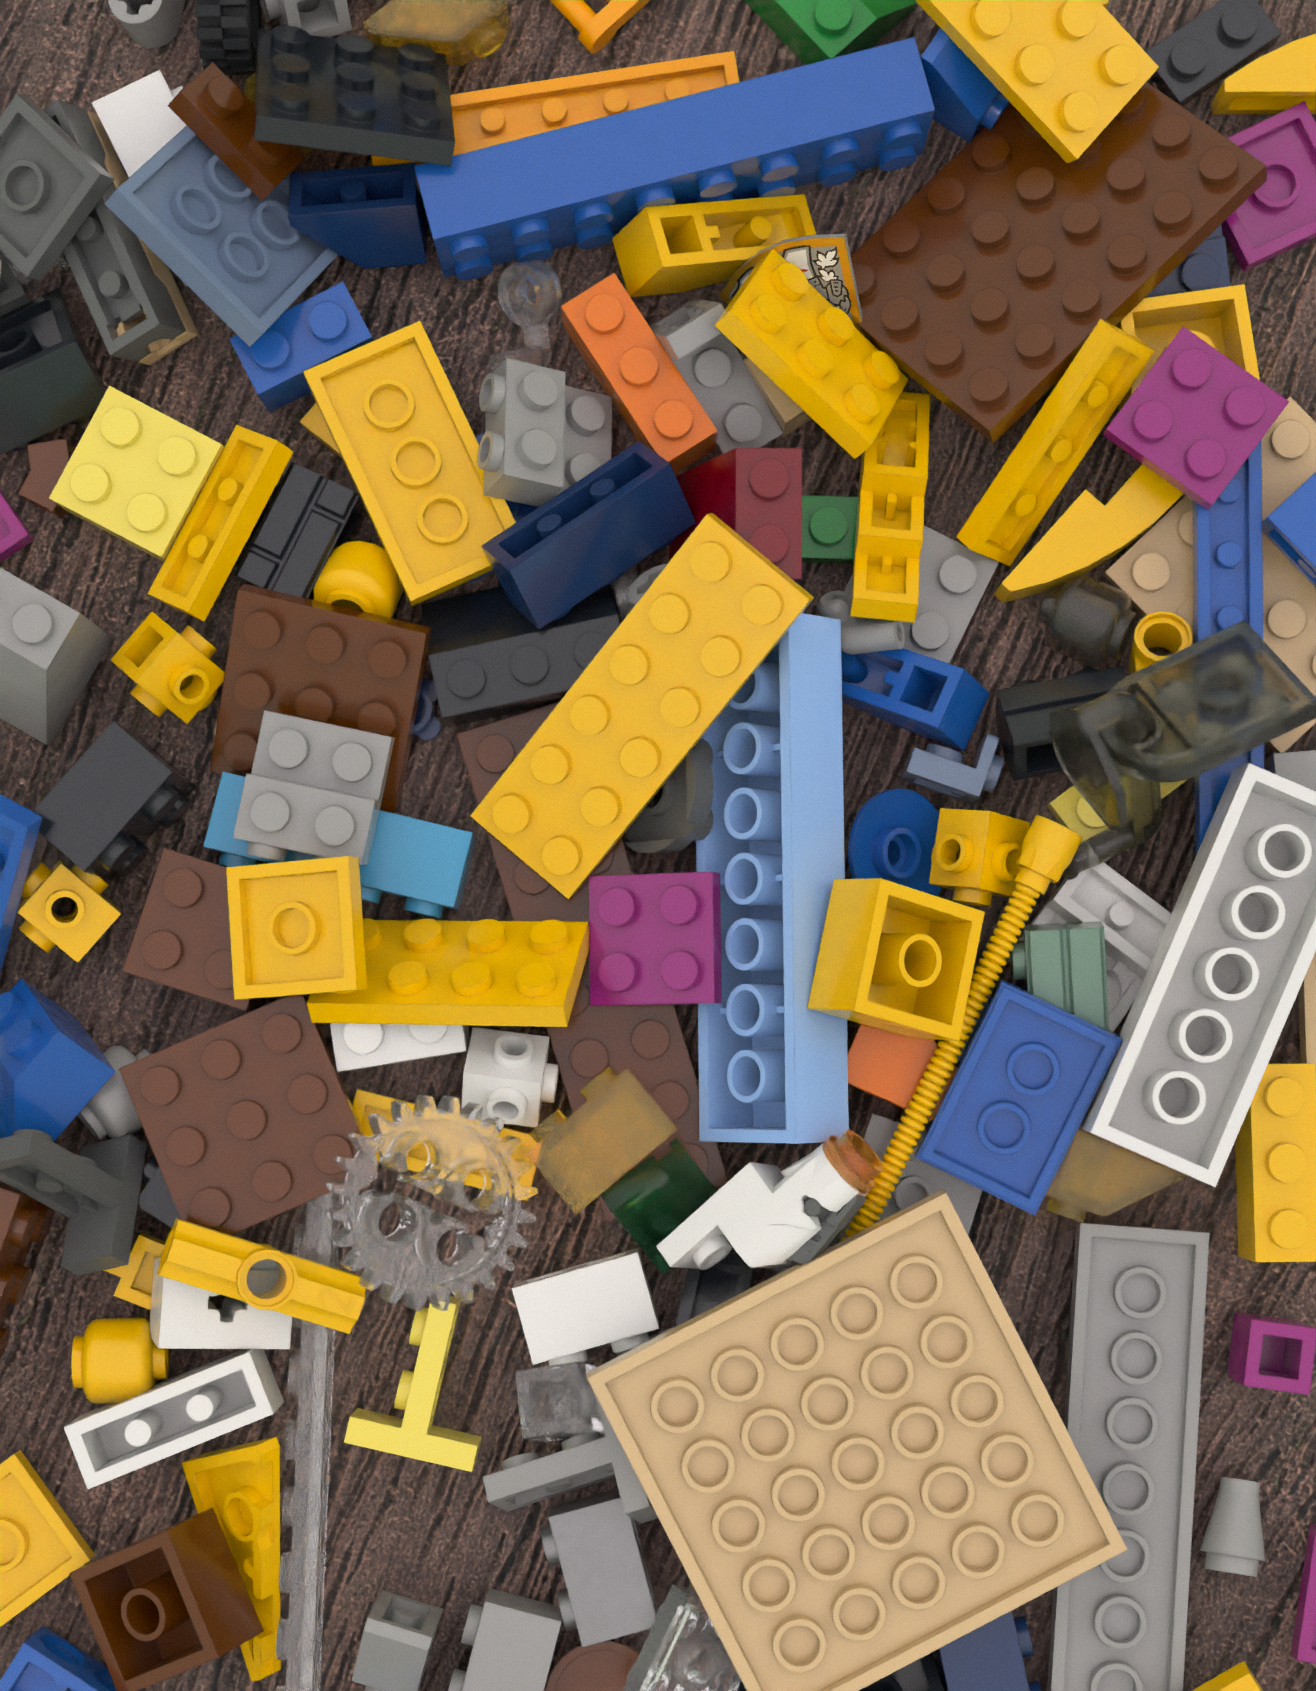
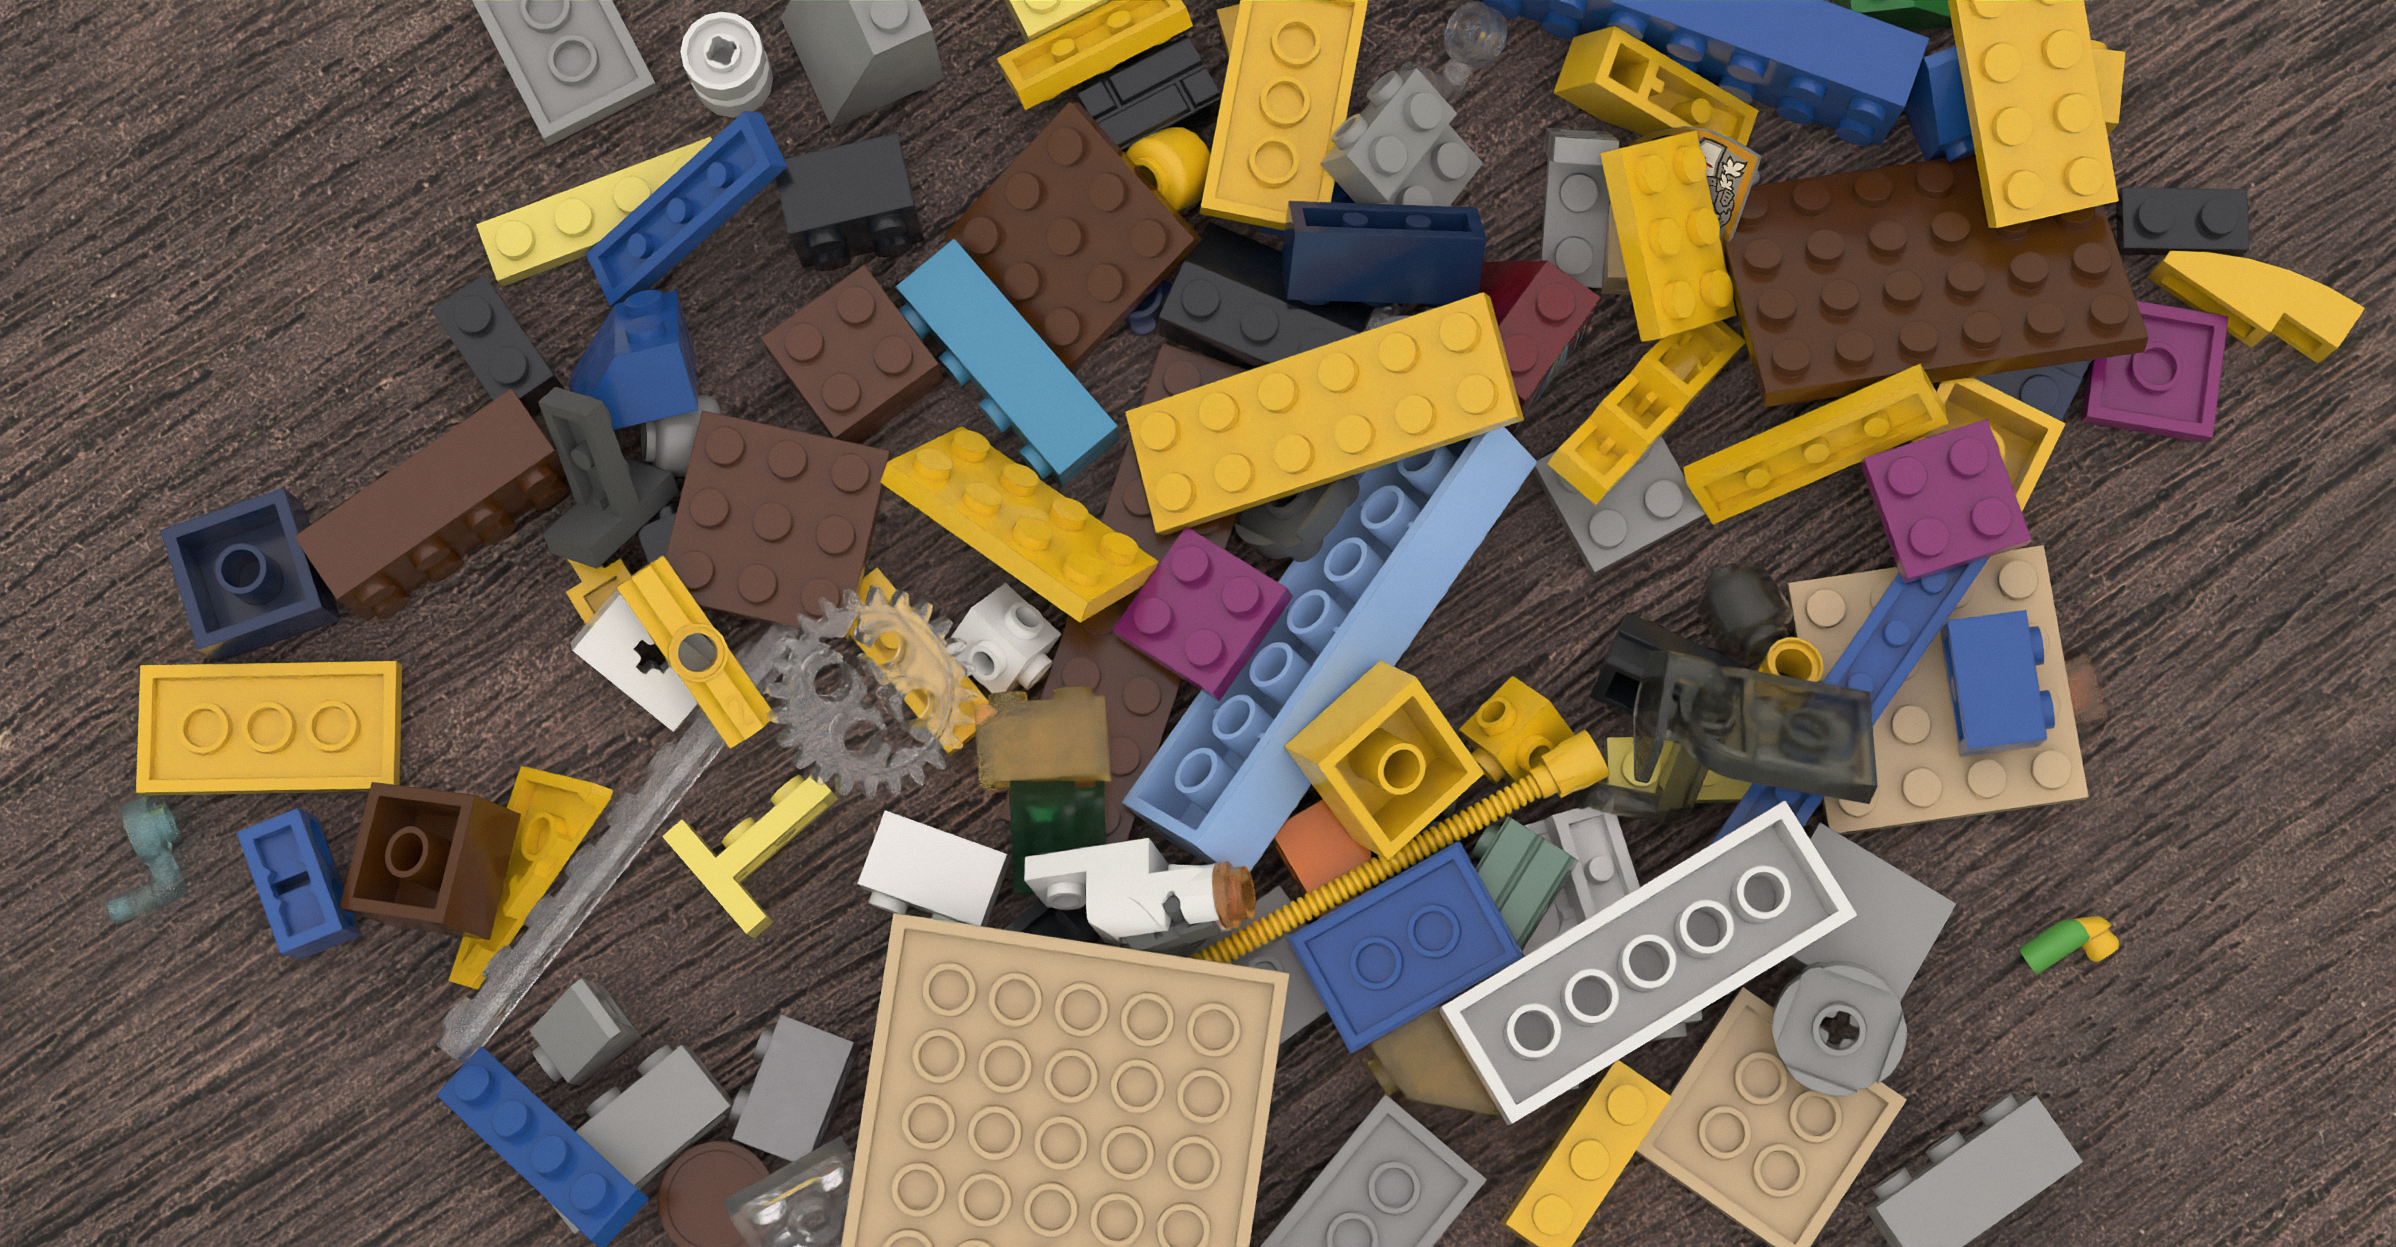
camera: 35 degrees right, 5 degrees down
yellow brick [17,859,121,963] -> none
white brick [64,1349,284,1489] -> none
yellow head [71,1317,169,1404] -> none
yellow brick [111,612,225,724] -> none
yellow plate [226,856,367,1000] -> none
light grey plate [233,710,395,865] -> none
white brick [330,1023,470,1072] -> none
light grey bracket [483,1393,658,1524] -> none
clear brick [515,1361,604,1442] -> none
orange brick [561,273,718,474] -> none
green plate [802,495,858,564] -> none
light grey arm [817,590,905,655] -> none
blue slope [841,648,990,751] -> none
blue dish [848,789,943,896] -> none
sand blue bracket [900,733,1004,805] -> none
yellow slope [993,464,1184,603] -> none

